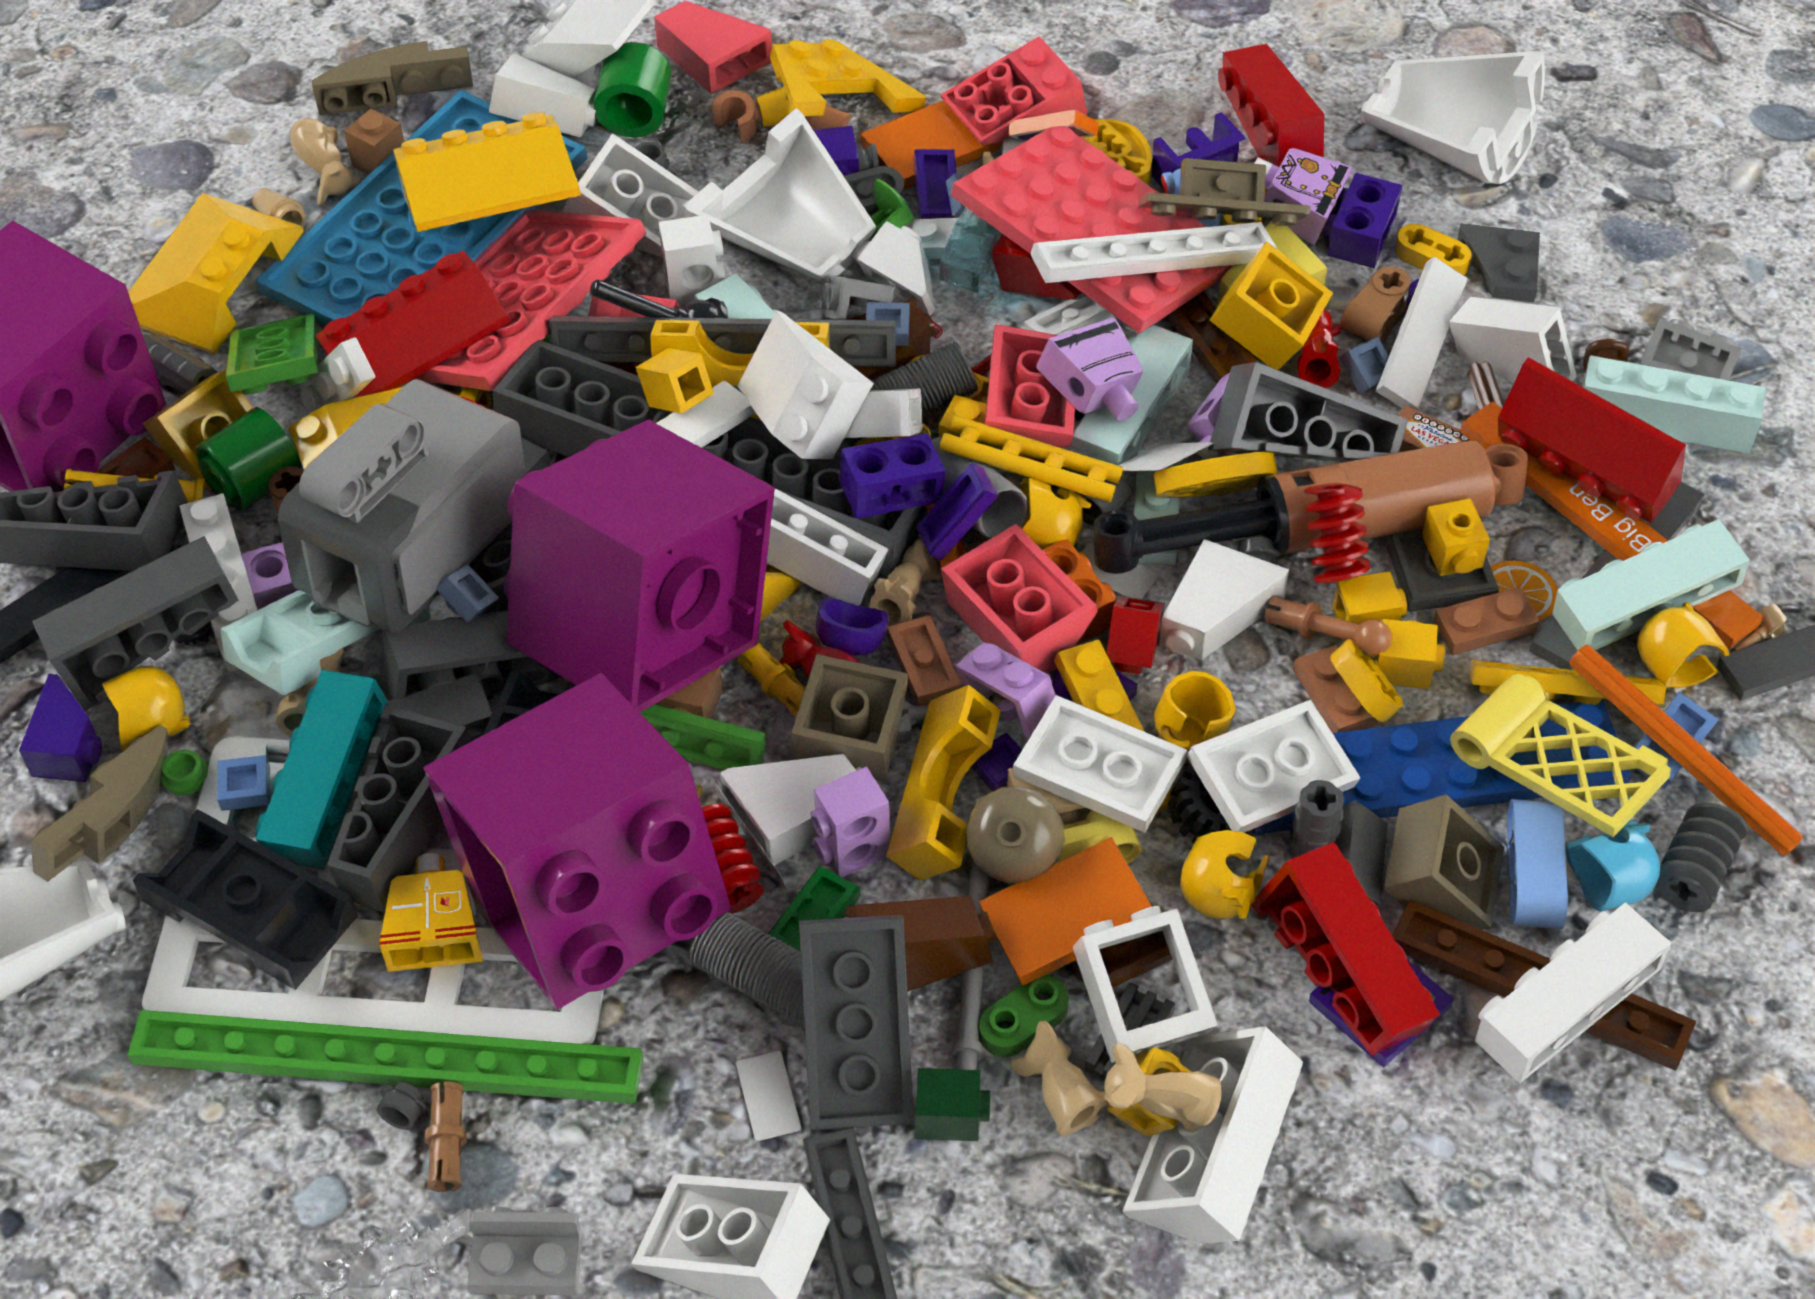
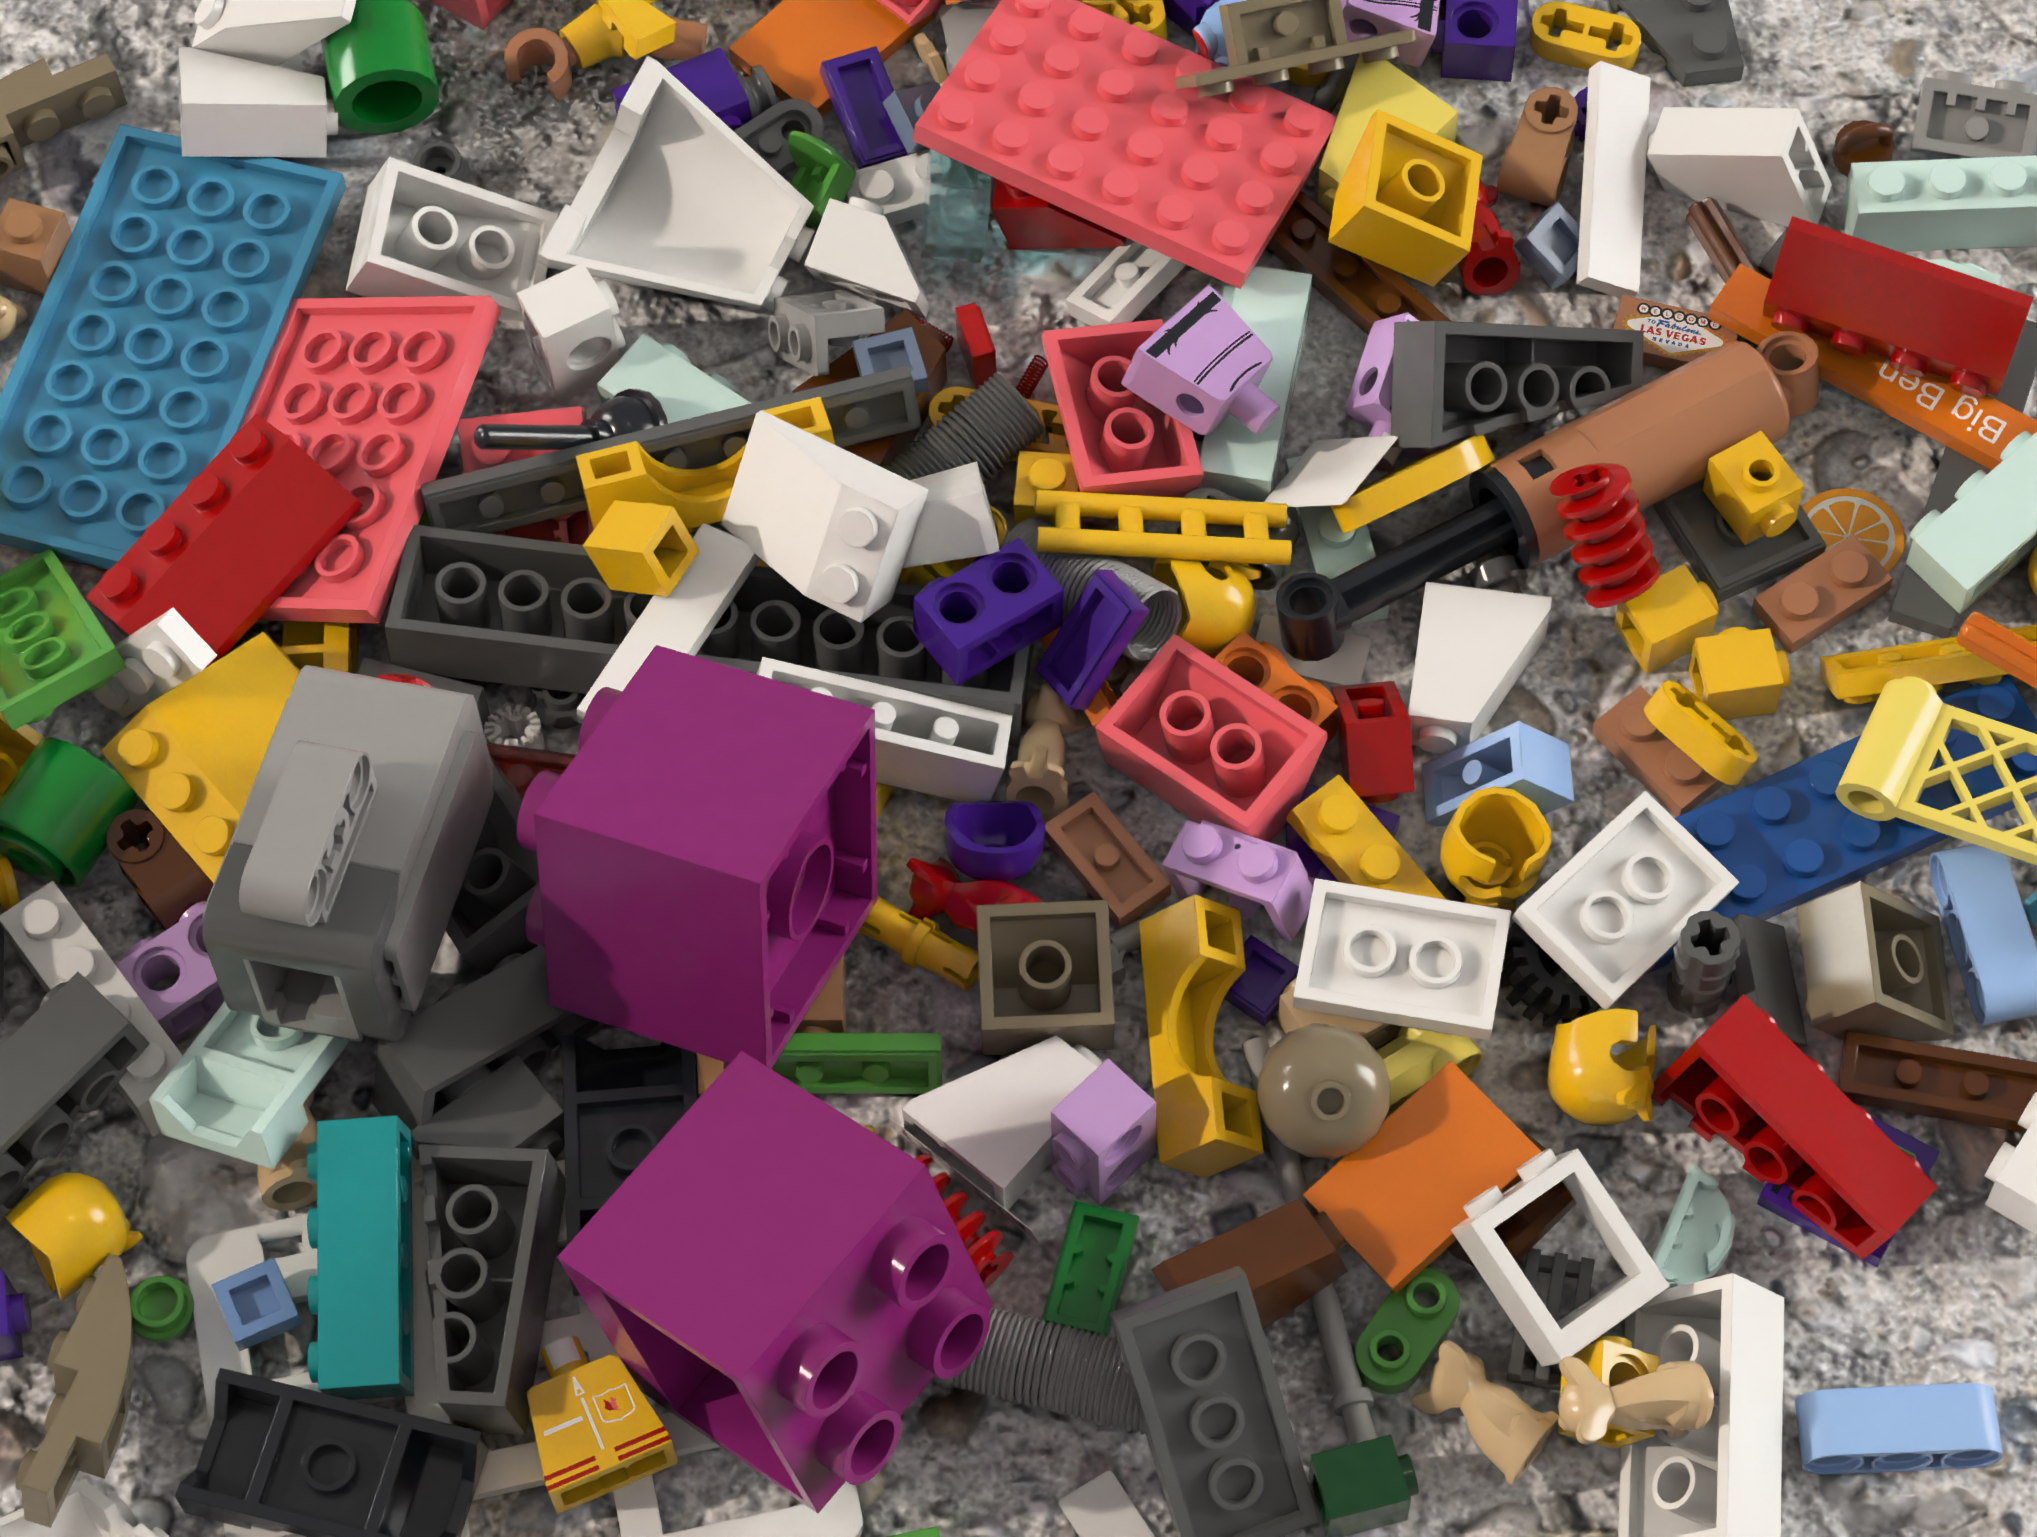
camera: 15 degrees left, 10 degrees up
yellow slope [393,112,581,232] -> none
sand blue plate [437,565,499,623] -> none
white tile [1030,222,1278,283] -> none
nougat pin [1264,596,1392,657] -> none
none -> red tile [955,302,997,389]
none -> light blue slope [1422,721,1574,826]
none -> light aqua plate [1652,1164,1736,1289]
none -> light blue beam [1794,1383,2003,1475]

